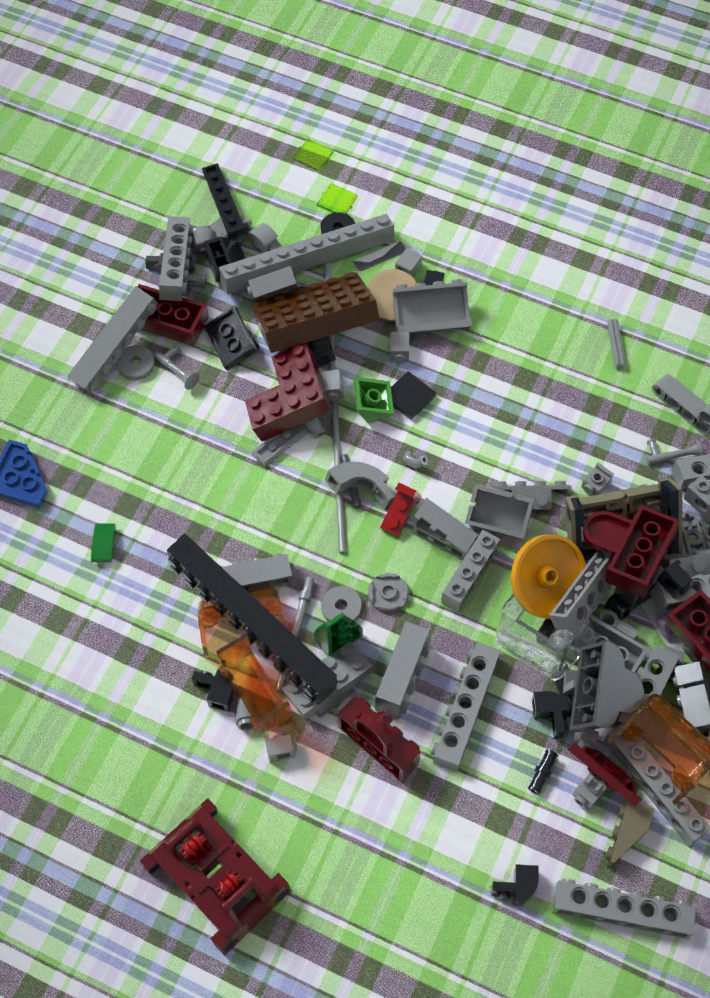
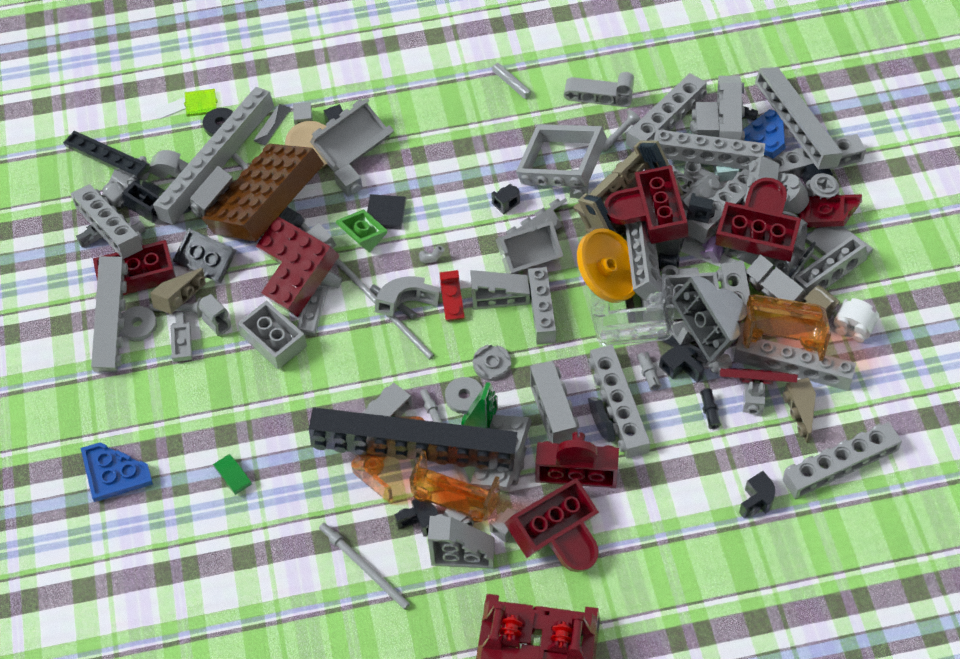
camera: 35 degrees left, 5 degrees down
clear neon green piece [293,139,333,172] -> none
none -> dark tan slope [150,268,206,314]
none -> white sticker [154,91,207,119]
none -> light grey hinge [170,312,192,362]
none -> light grey brick [199,294,231,336]
none -> light grey brick [237,300,307,370]
none -> light grey bar [319,523,410,610]
none -> light grey brick [428,514,495,569]
none -> black brick [491,183,520,215]
none -> dark red brick [504,478,599,572]
none -> light grey window [516,124,607,187]
none -> black tile [588,397,616,442]
none -> light grey pin [637,352,662,391]

